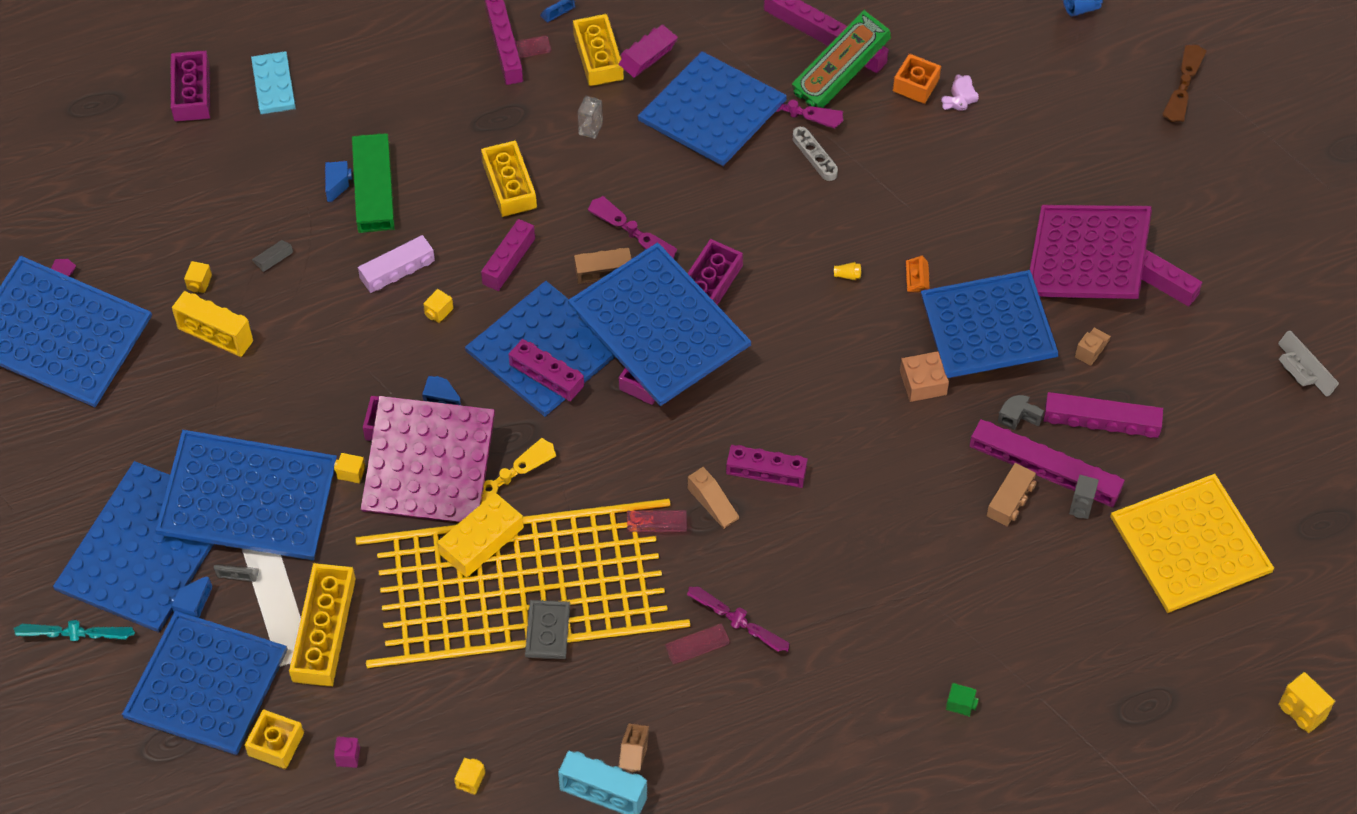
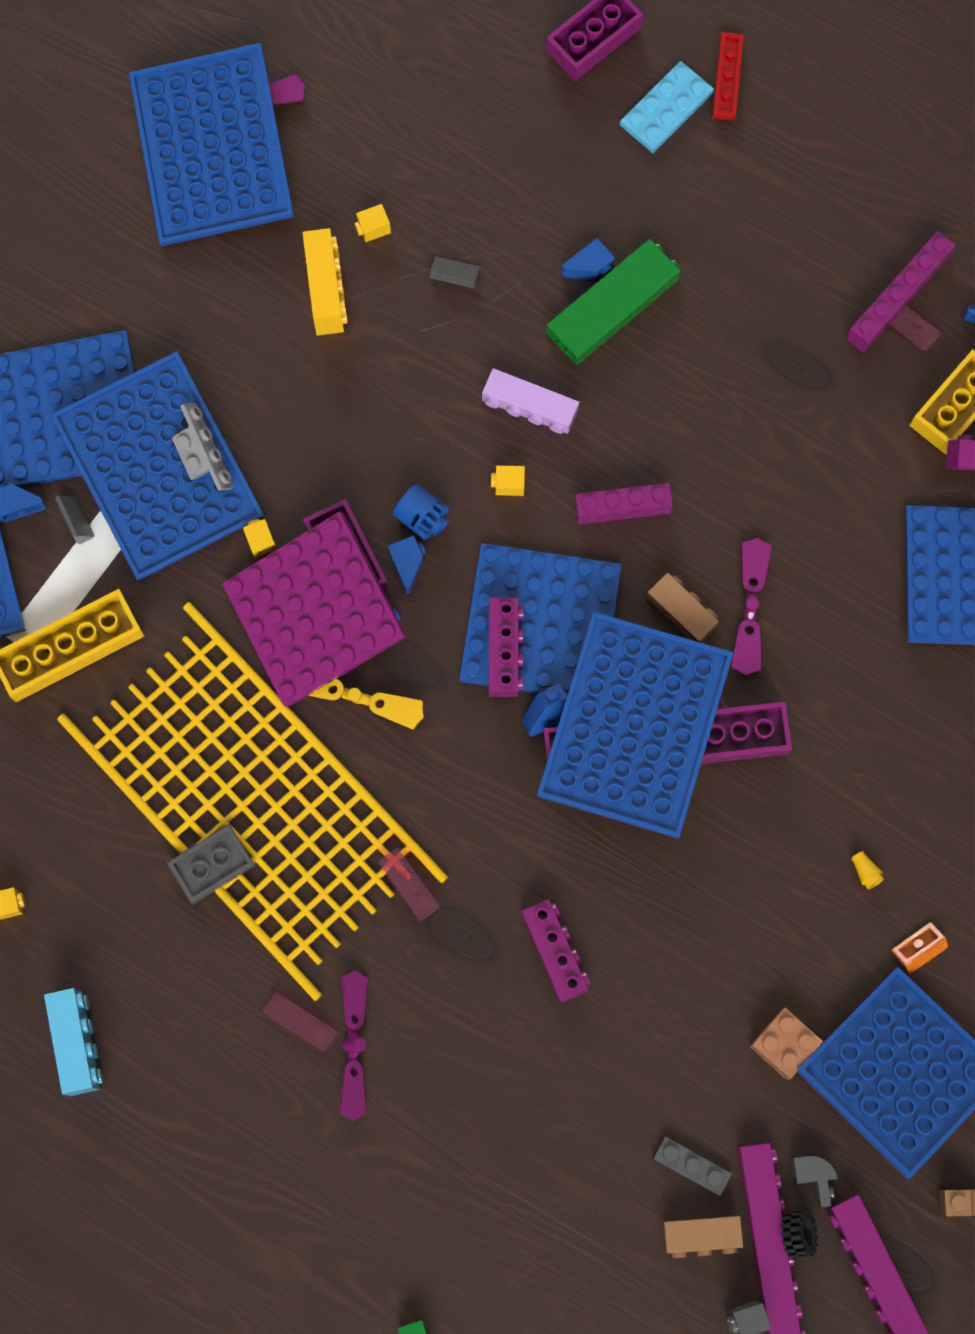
camera: 55 degrees right, 20 degrees up
yellow brick [437,492,524,578] -> none
yellow brick [481,140,537,217] -> none
clear brick [578,96,603,139] -> none
medium nougat brick [619,724,649,772] -> none
medium nougat slope [688,467,739,529] -> none
none -> light grey bracket [172,403,233,491]
none -> blue gear [393,483,450,541]
none -> blue slope [522,684,567,737]
none -> dark grey plate [653,1137,732,1196]
none -> red plate [712,32,744,121]
none -> black tyre [780,1210,818,1259]

